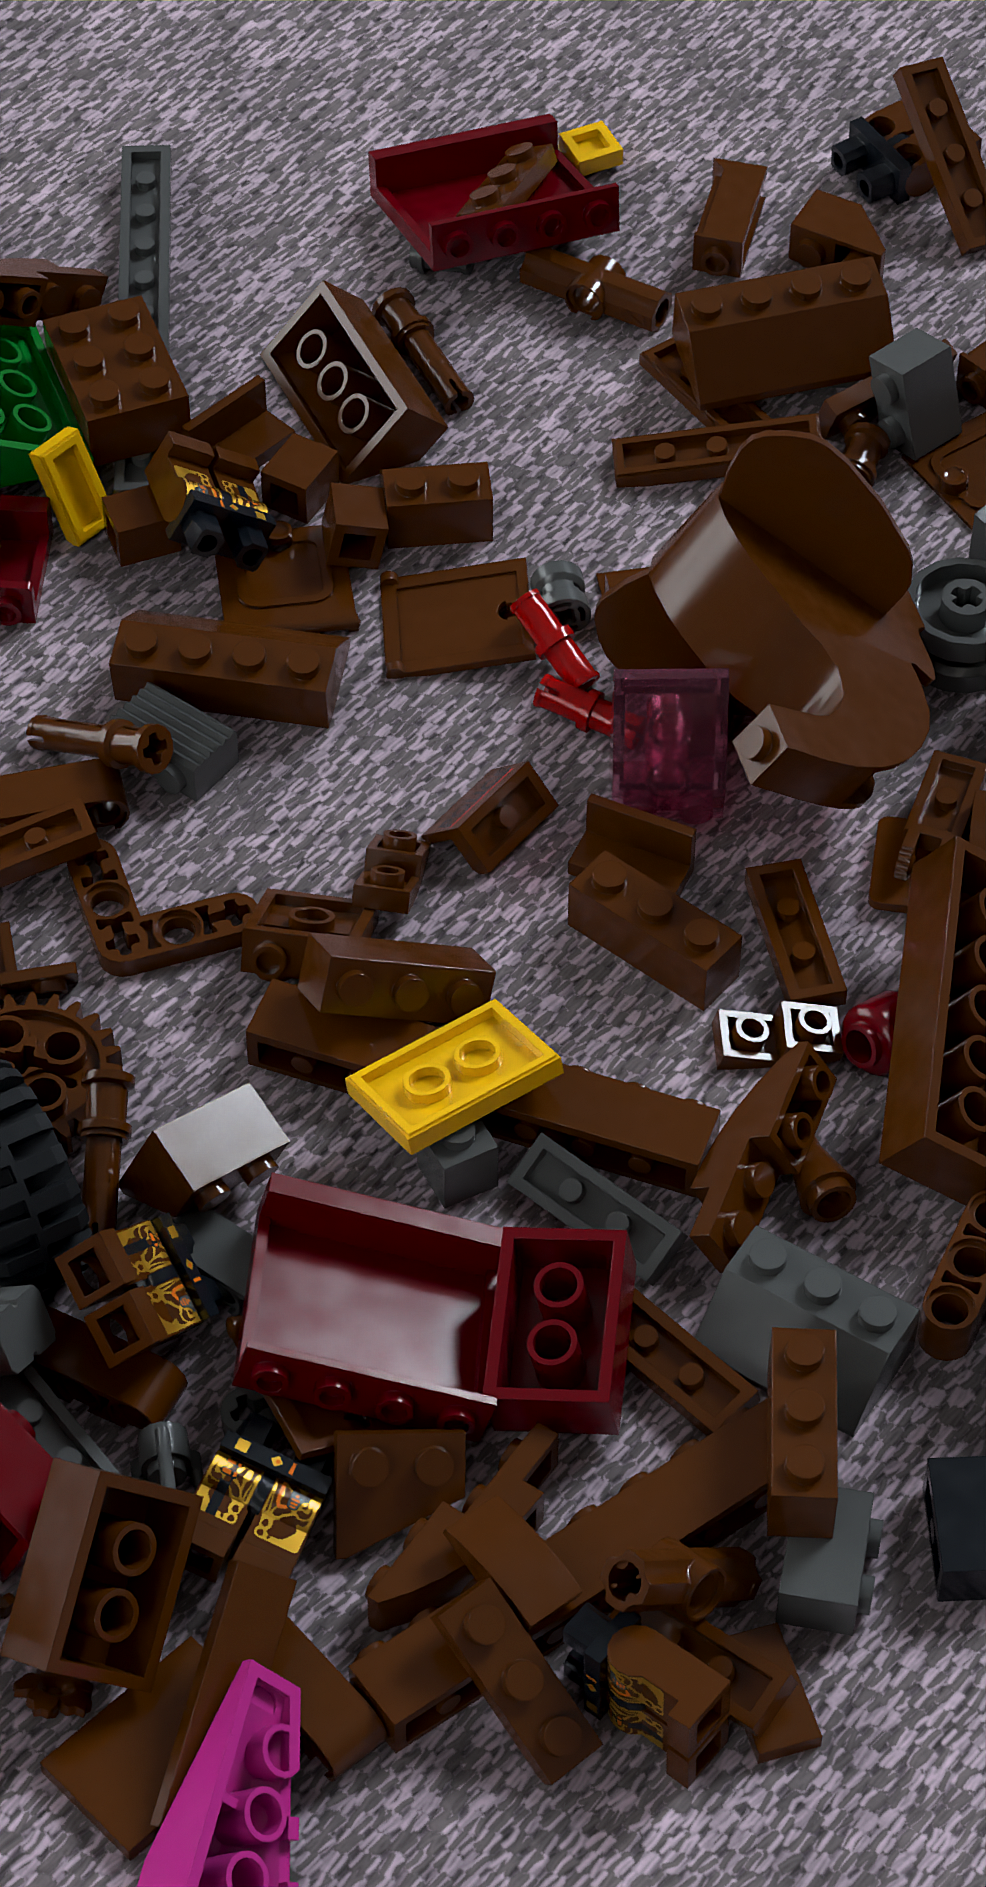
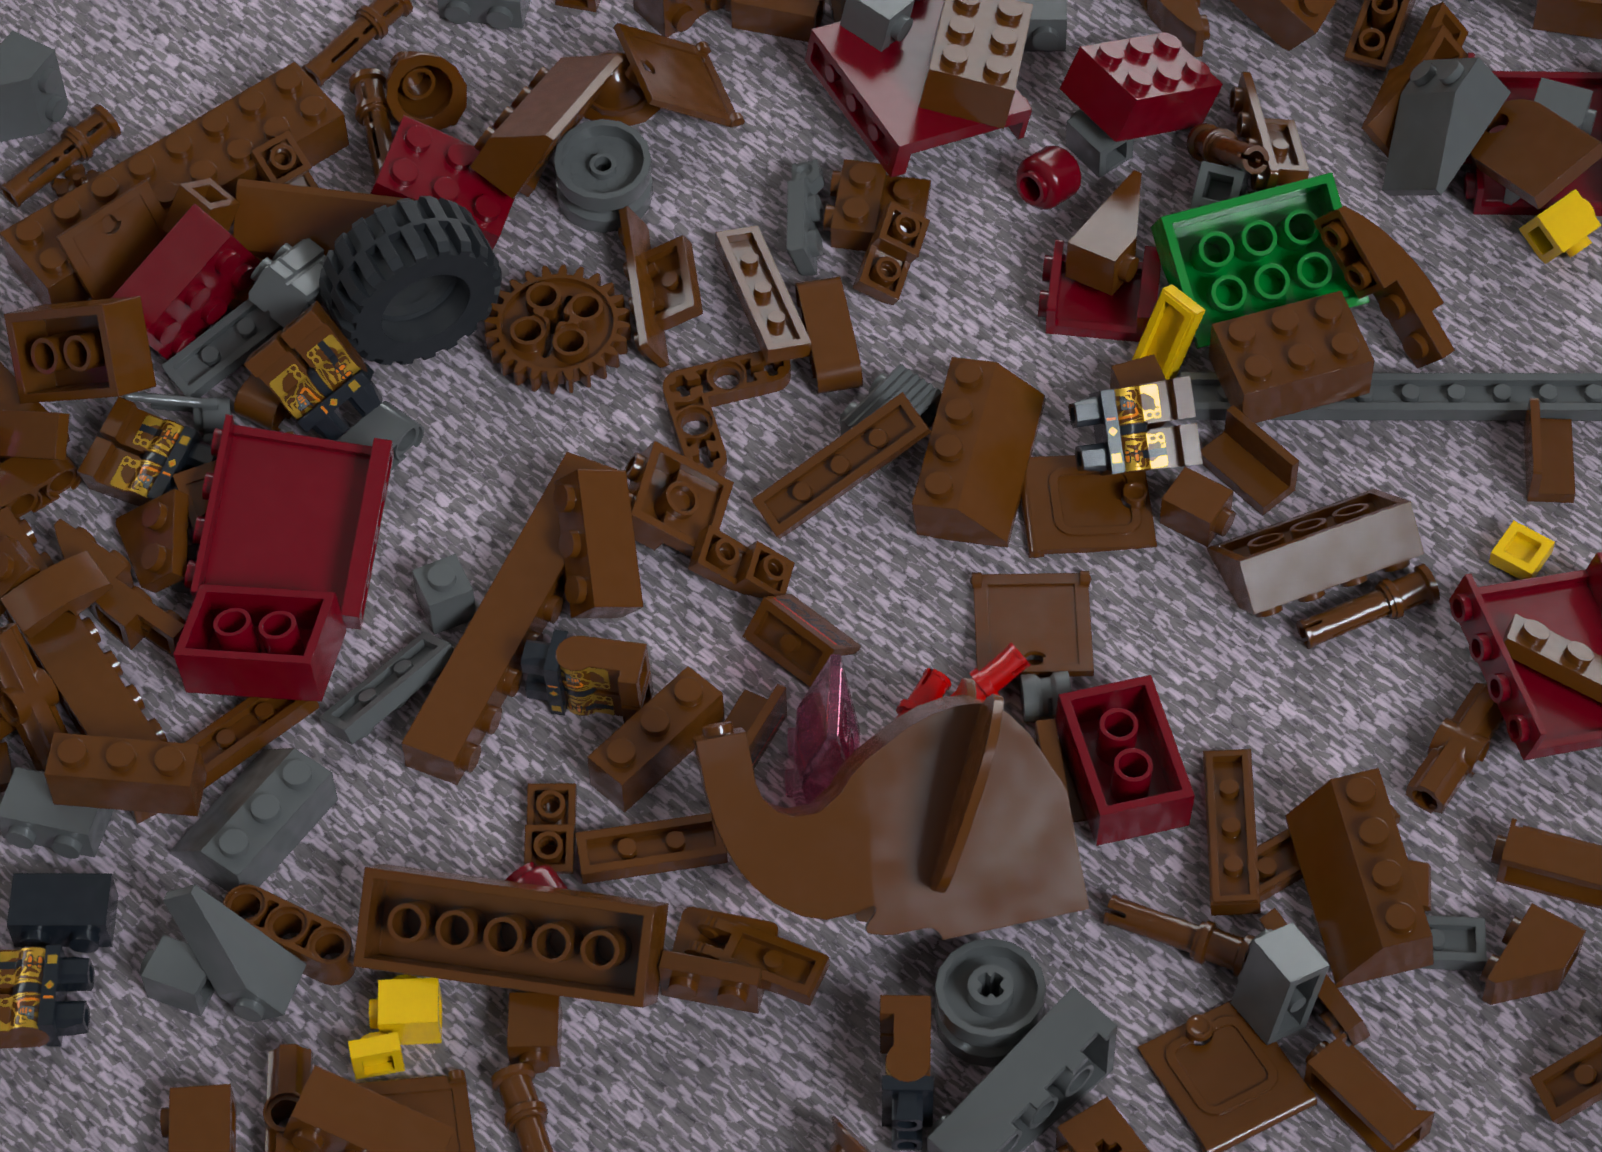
camera: 95 degrees right, 5 degrees up
reddish brown pin [26,714,173,775] -> none
reddish brown pin [77,1069,135,1235] -> none
slope [119,1082,290,1217] -> none
reddish brown brick [321,482,389,569] -> none
yellow tile [345,999,564,1155] -> none
reddish brown slope [379,462,493,549] -> none
reddish brown slope [689,1041,837,1273] -> none
reddish brown cone [792,1136,857,1223] -> none
none -> hips [521,630,654,723]
none -> reddish brown plate [751,392,931,539]
none -> dark red brick [1055,675,1195,846]
none -> yellow plate [1489,521,1555,580]
none -> reddish brown panel [1524,398,1576,503]

